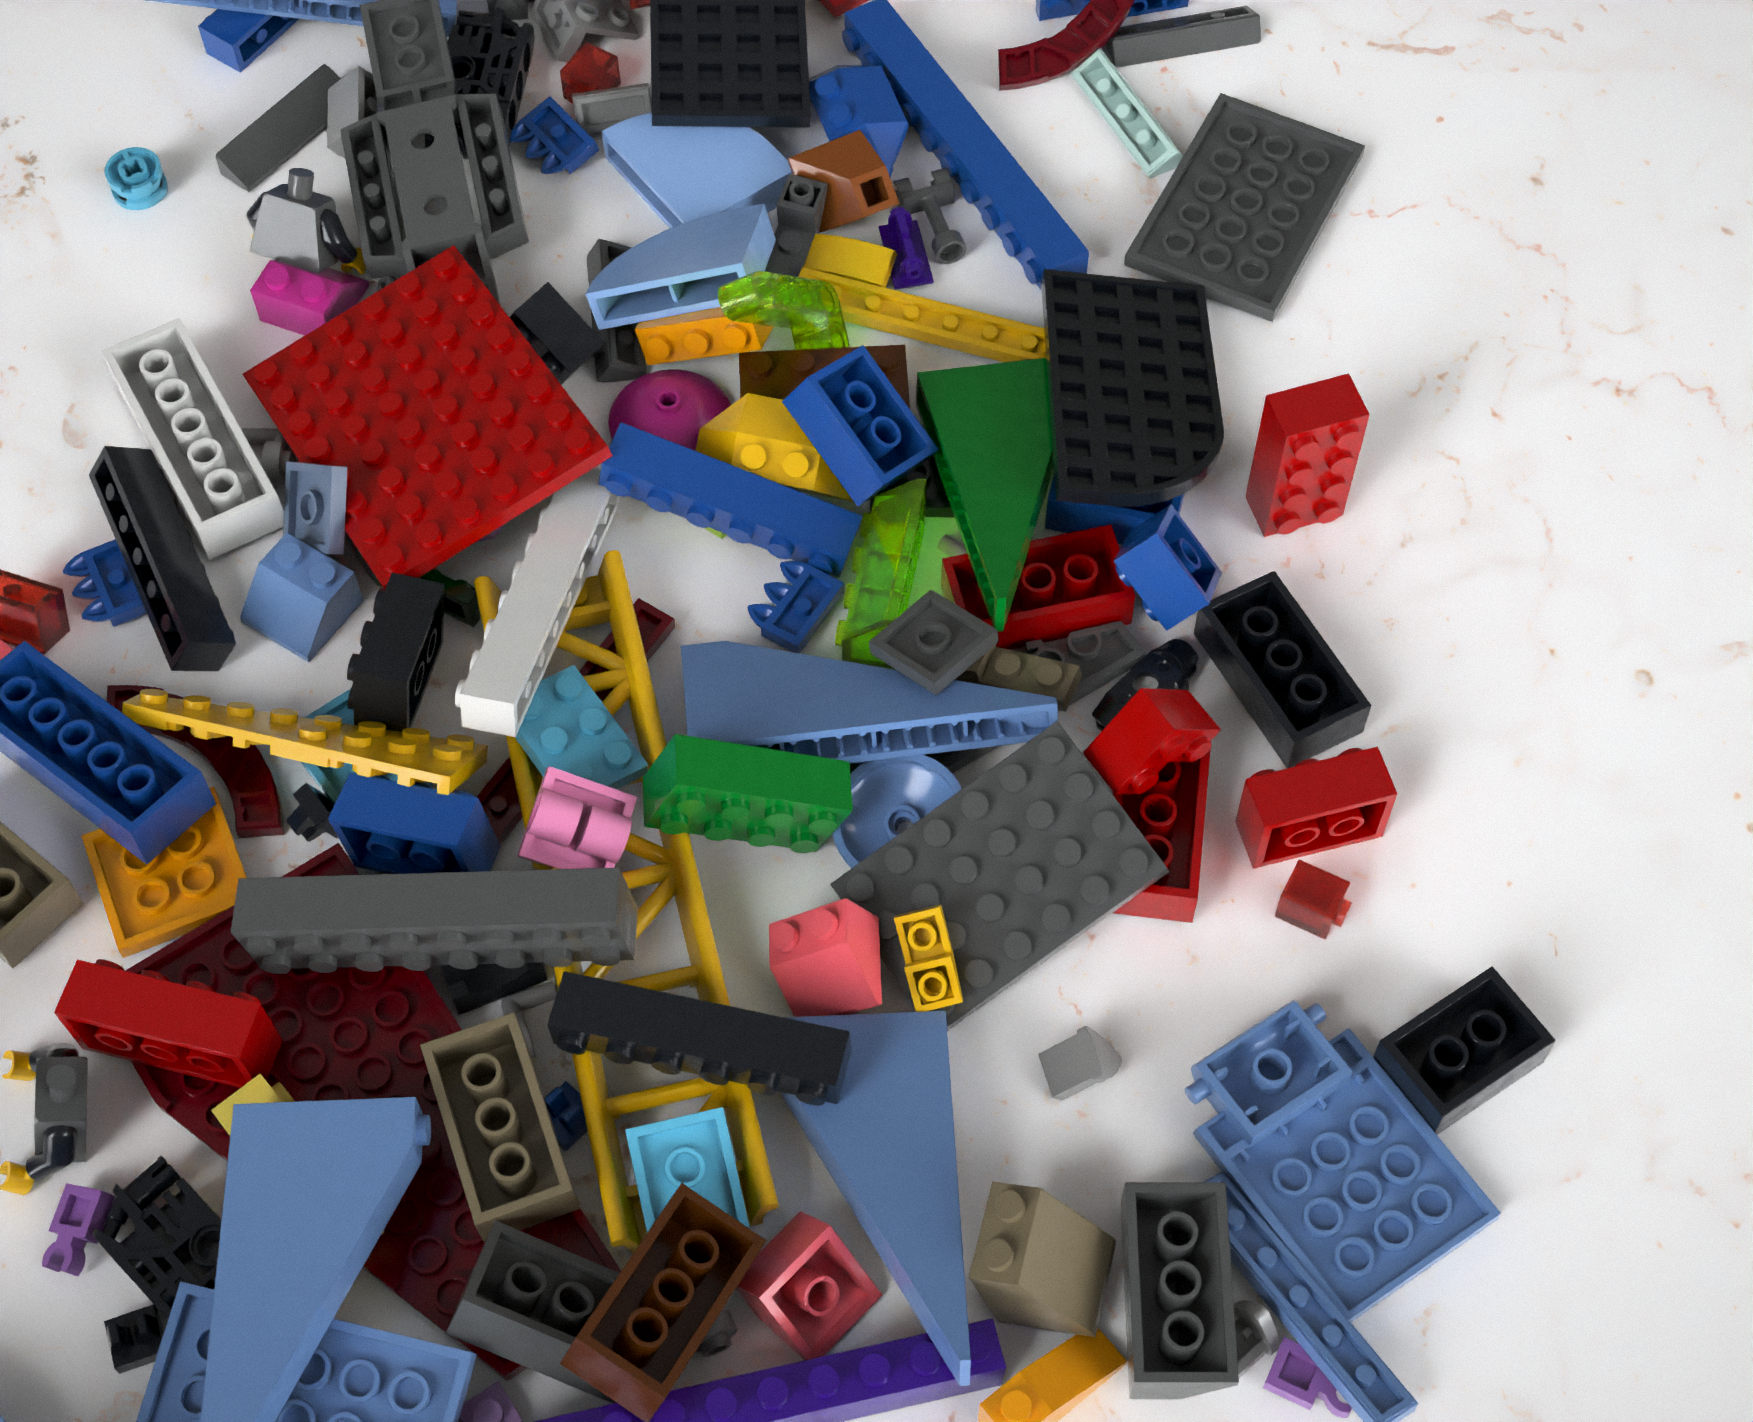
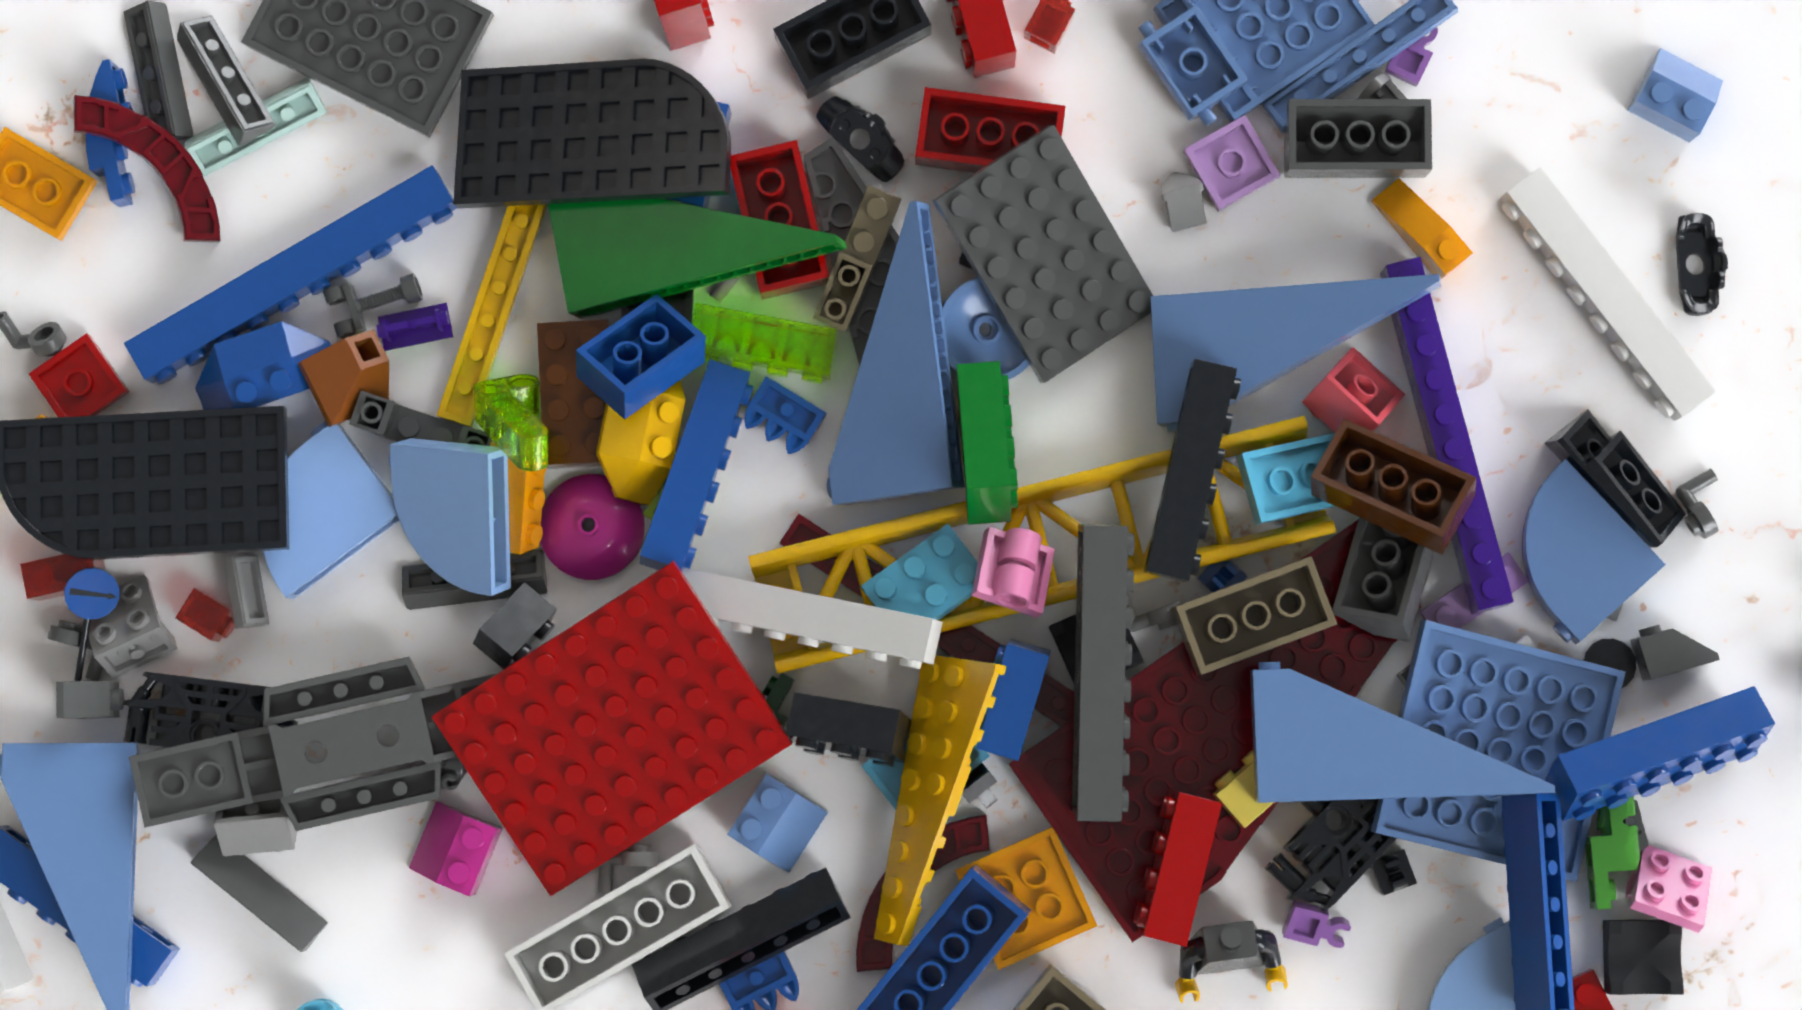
camera: 85 degrees left, 25 degrees up
torso [246,168,367,275] -> none
sand blue tile [283,461,347,554] -> none
blue plate [510,96,600,174] -> none
coral slope [769,898,882,1017] -> none
yellow slope [804,234,897,288] -> none
dark grey plate [869,590,999,695] -> none
yellow slope [894,904,963,1012] -> none
dark tan slope [968,1181,1116,1337] -> none
red brick [1082,688,1221,794] -> none
blue brick [1114,504,1222,631] -> none
none -> dark grey slope [177,15,275,146]
none -> lavender plate [1183,115,1280,212]

